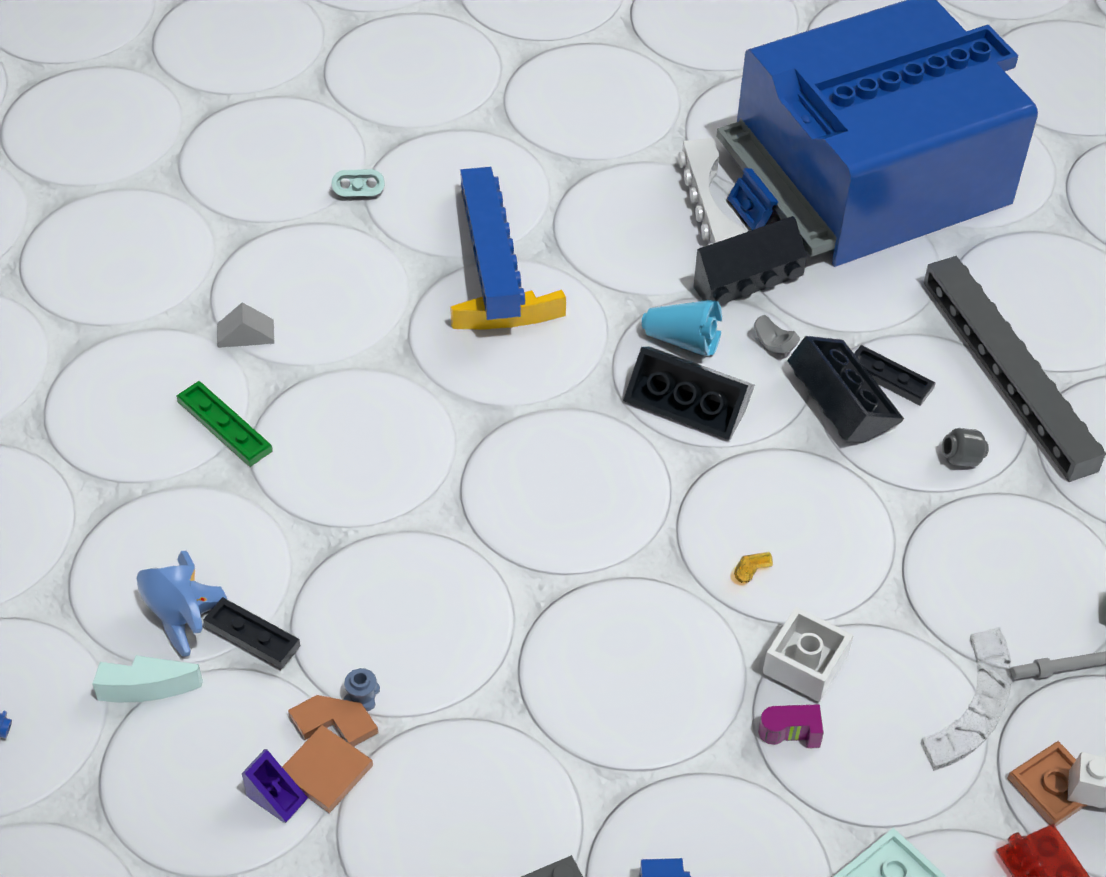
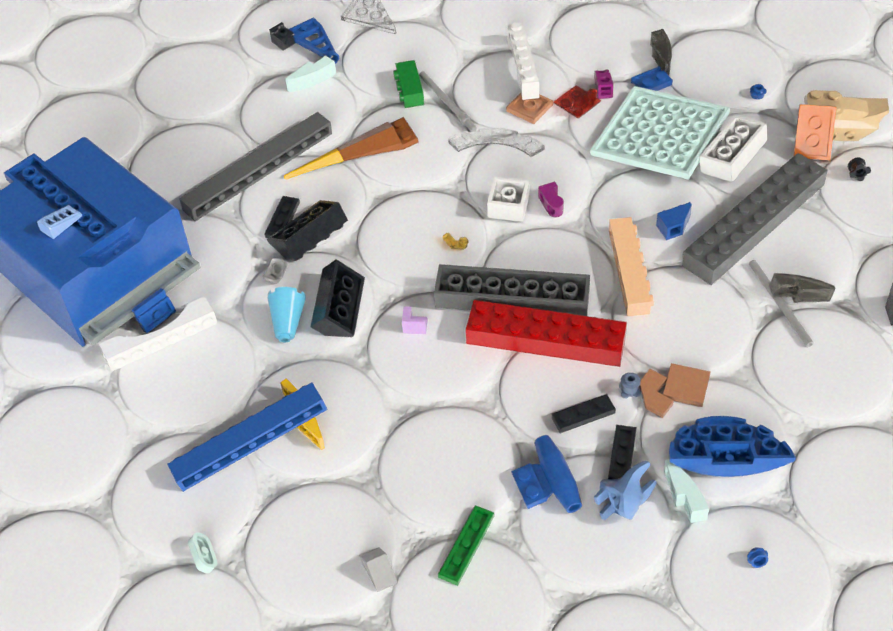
camera: 105 degrees left, 0 degrees up
dark purple slope [241,749,308,823] -> none
black slope [693,216,807,305] -> none
dark grey head [942,428,989,467] -> none
none -> light blue slope [37,205,82,239]
none -> dark orange plate [284,117,419,179]
none -> lavender panel [402,306,428,334]
none -> dark grey brick [434,264,590,316]
none -> red brick [466,300,627,367]
none -> blue plate [511,435,582,513]
none -> black plate [552,394,616,433]
none -> light nougat brick [609,217,654,316]
none -> blue brick [669,416,796,477]

